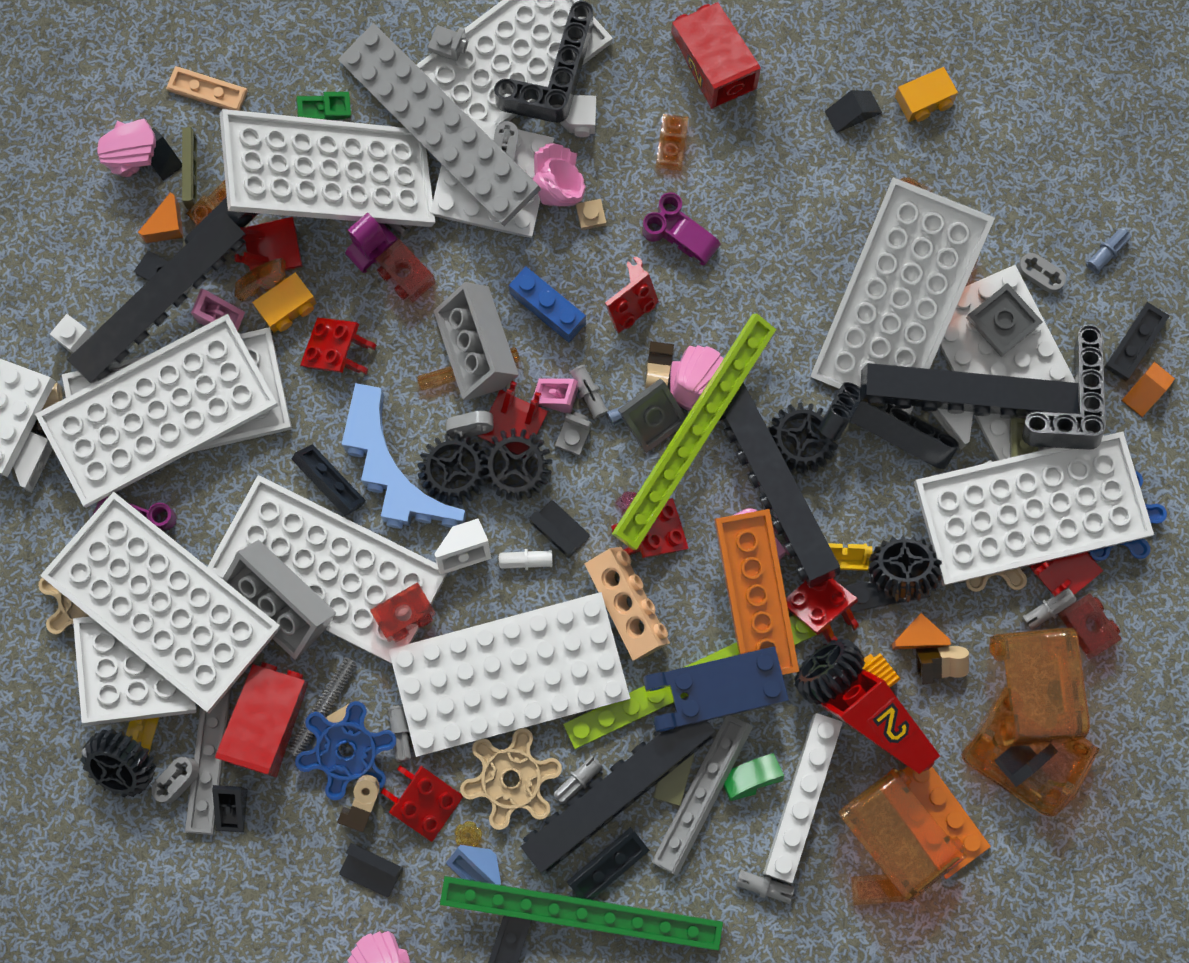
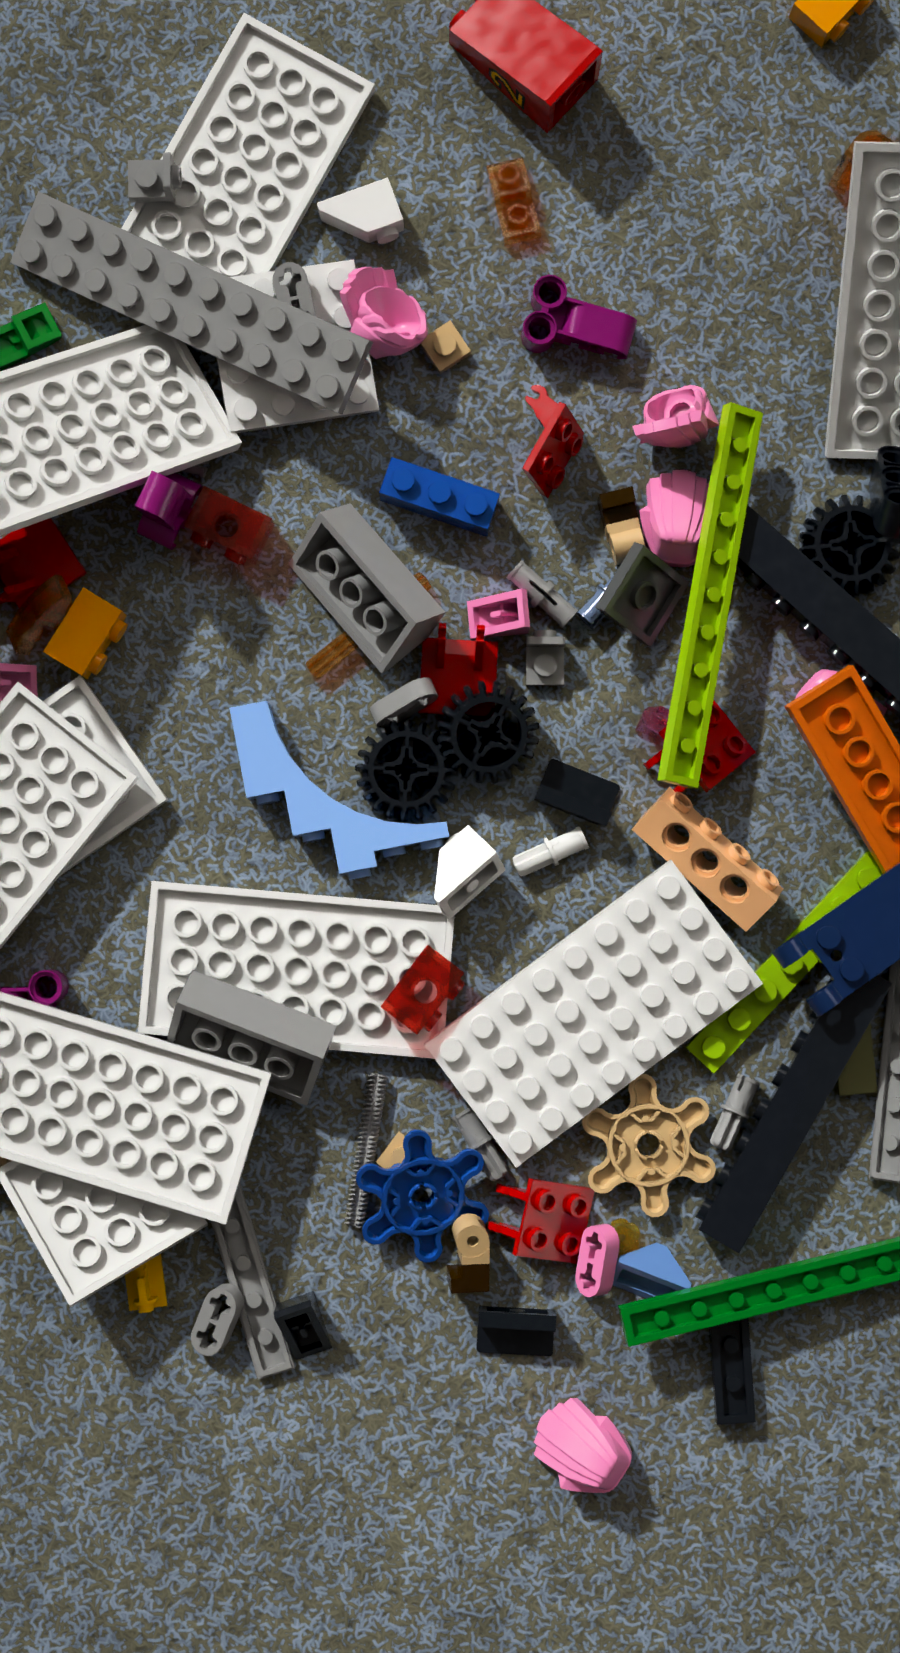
camera: 20 degrees left, 10 degrees up
black gear [80,729,156,798] -> none
red slope [215,662,308,778] -> none
black plate [291,444,366,516] -> none
red plate [300,317,377,375] -> none
black beam [494,1,593,123] -> none
black plate [567,827,650,900] -> none
black slope [825,90,882,133] -> none
none -> bright pink beam [575,1224,620,1298]
none -> bright pink hair [632,385,719,448]

